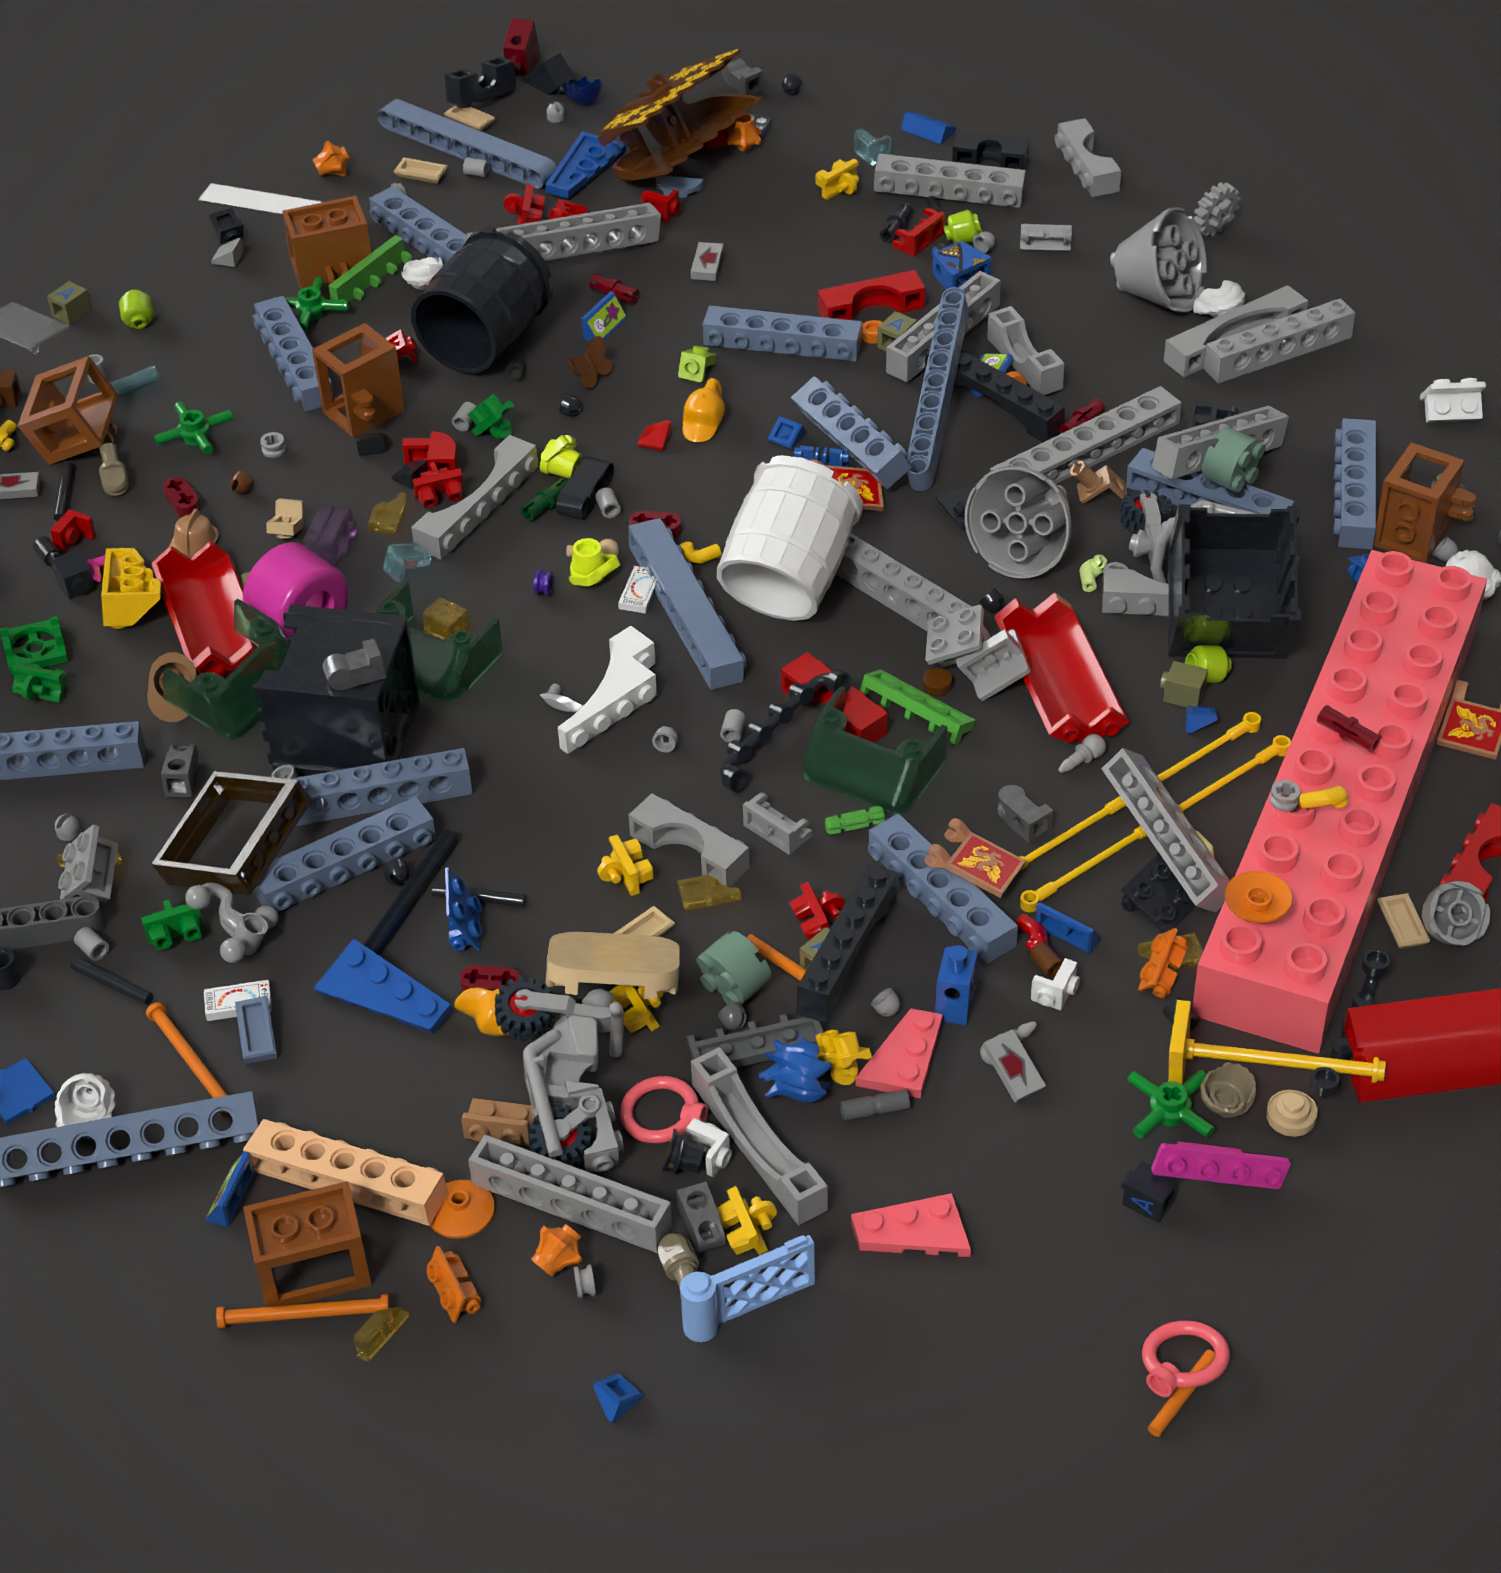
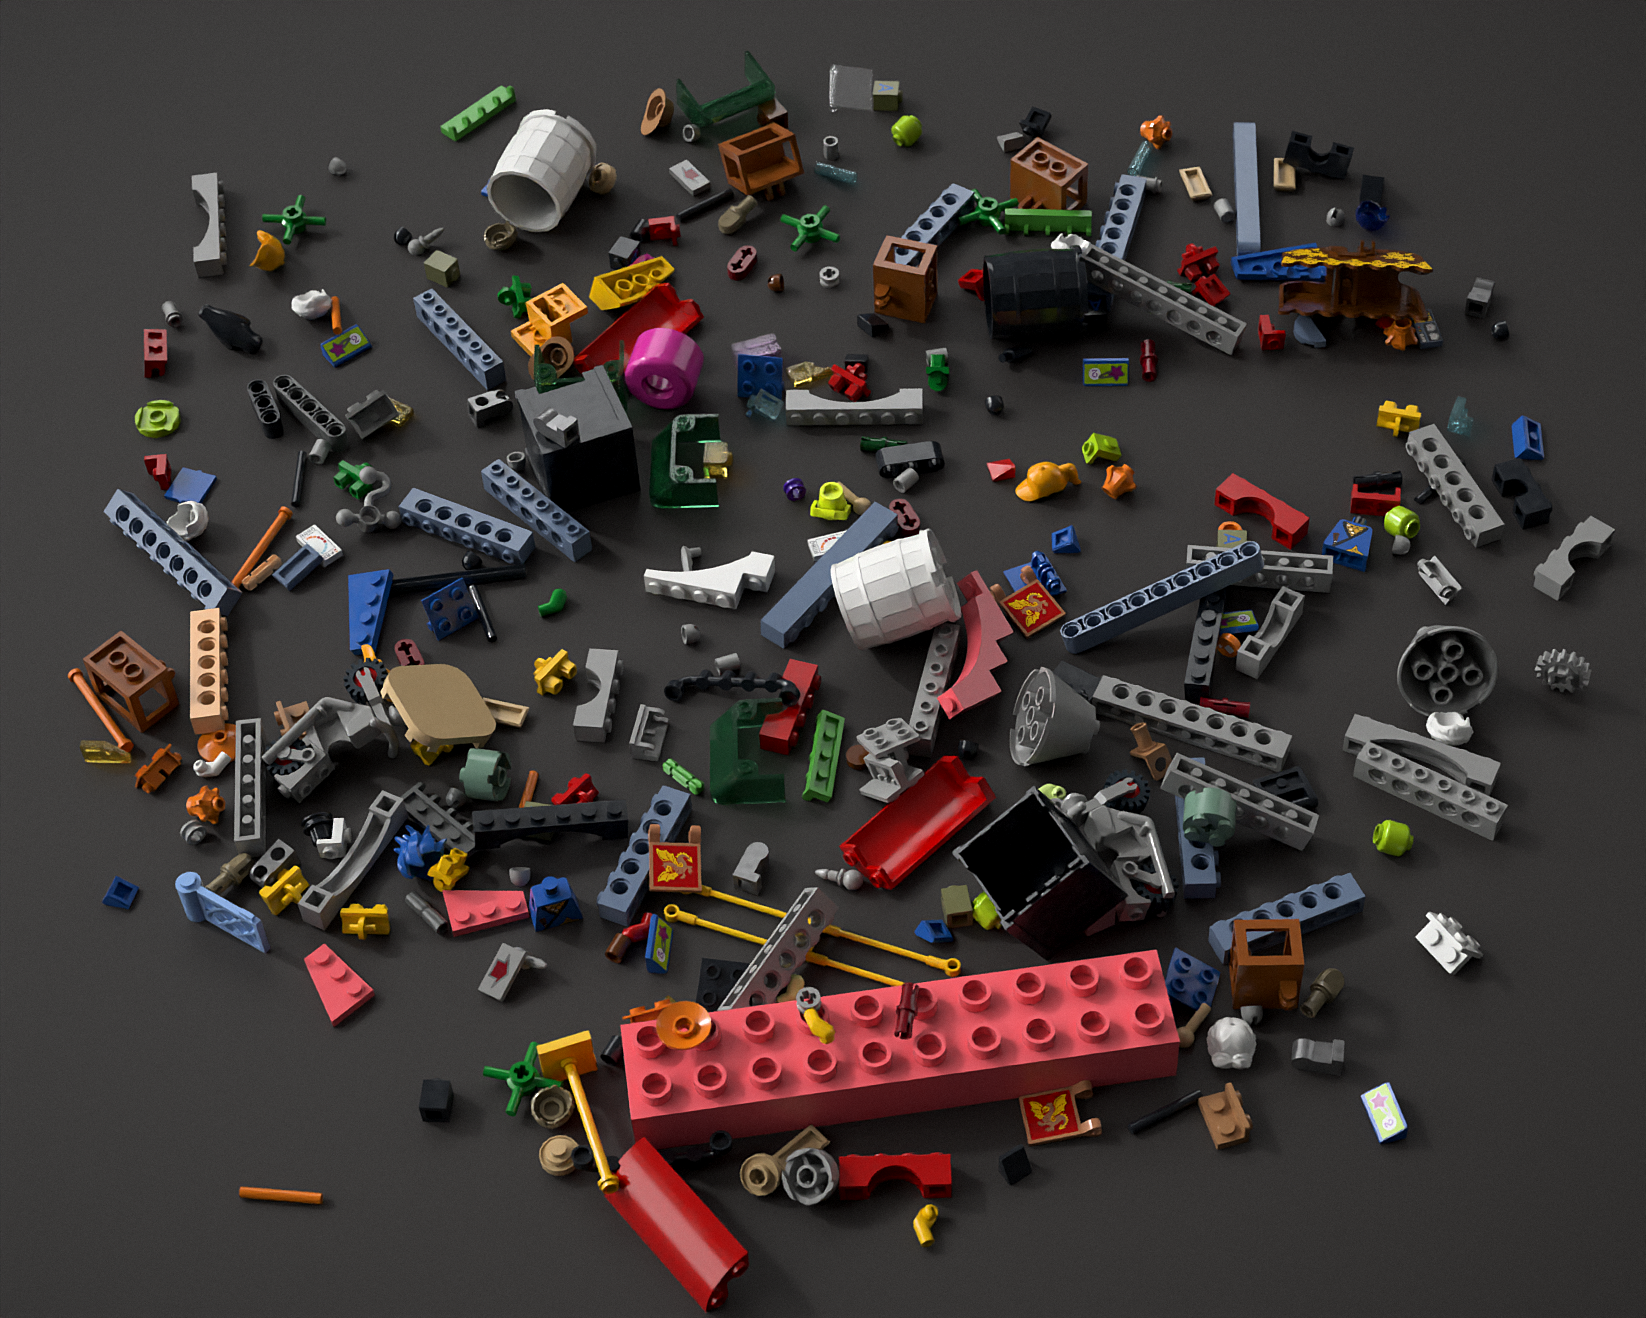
camera: 60 degrees right, 5 degrees up
green piece [0,616,68,675] -> none
light grey hinge [55,814,81,841] -> none
dark brown window [152,771,312,895] -> none
medium nougat piece [169,509,219,558] -> none
white sticker [199,183,322,214] -> none
blue slope [205,1151,255,1227] -> none
tan bracket [267,498,304,539] -> none
red brick [402,431,458,471] -> none
dark red torso [503,18,540,76] -> none
neon yellow piece [540,435,582,479] -> none
reddish brown animal [567,336,613,389] -> none
coral piece [619,1076,708,1144] -> none
clear yellow tile [677,875,741,911] -> none
light grey tile [691,242,724,281] -> none
sand blue brick [702,305,862,361] -> none
sand blue brick [791,376,912,489] -> none
white bracket [1031,958,1080,1010] -> none
coral piece [1142,1320,1230,1397] -> none
dark pink bracket [1151,1142,1291,1189] -> none
none -> white arm [193,751,231,777]
none -> light nougat axle [242,554,282,591]
none -> yellow hips [340,904,390,940]
none -> light orange bracket [511,283,588,357]
none -> green arm [538,589,567,617]
none -> blue hinge [737,354,785,401]
none -> tan plate [740,1153,782,1196]
none -> coral arch [937,570,1014,719]
none -> orange rock [1102,464,1137,500]
none -> clear light blue piece [1127,141,1153,176]
none -> lime head [1373,820,1414,856]

